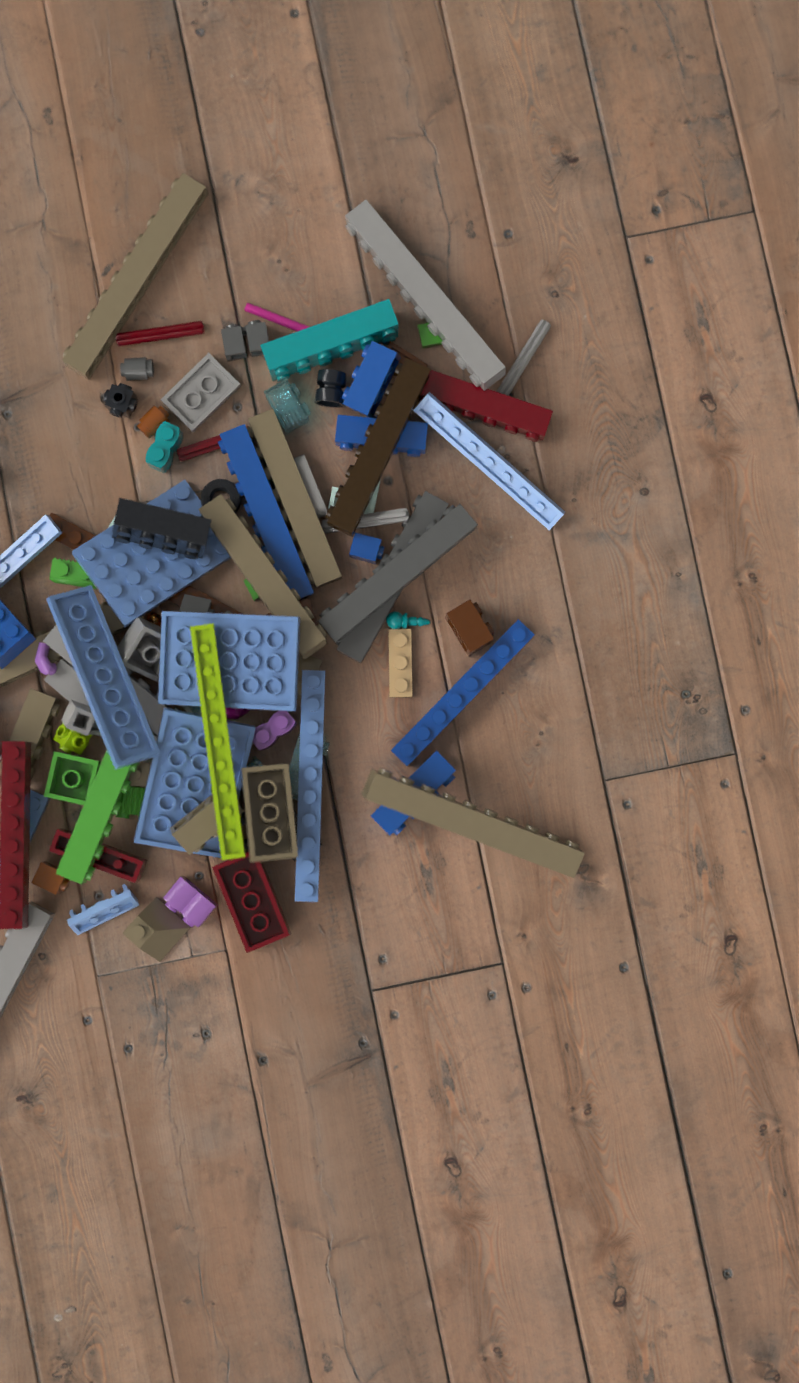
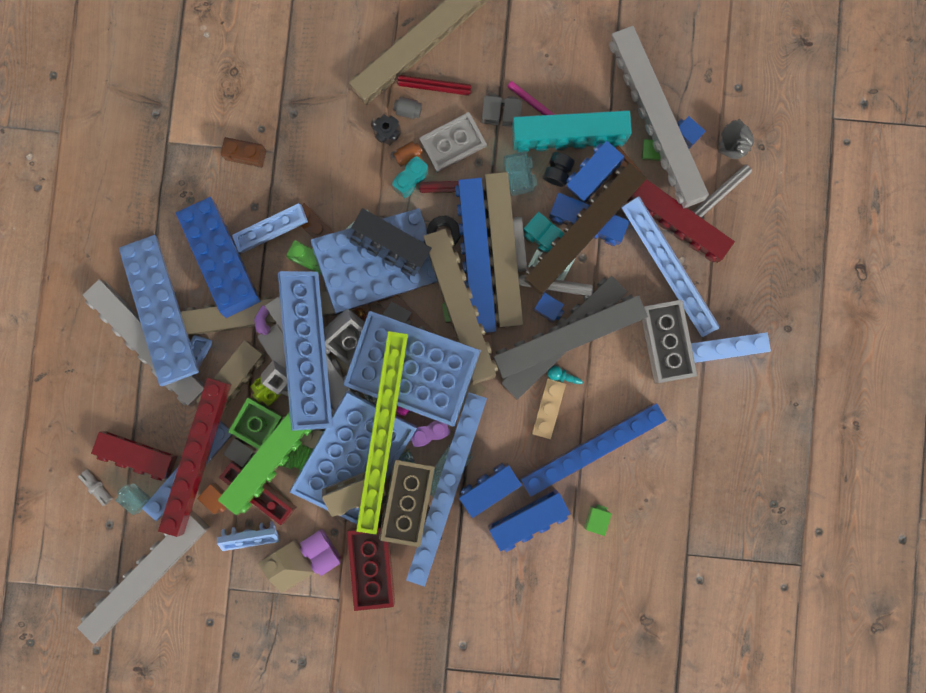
camera: 20 degrees right, 0 degrees up
dark tan brick [361,768,585,878] -> none
reddish brown brick [445,599,495,657] -> none
none -> dark grey brick [223,438,257,467]
none -> blue brick [459,463,522,518]
none -> teal brick [523,212,565,253]
none -> bright green brick [584,504,612,536]
none -> light grey brick [642,300,697,384]
none -> blue brick [677,116,705,149]
none -> light blue brick [691,332,771,363]
none -> dark grey hair [718,119,754,159]

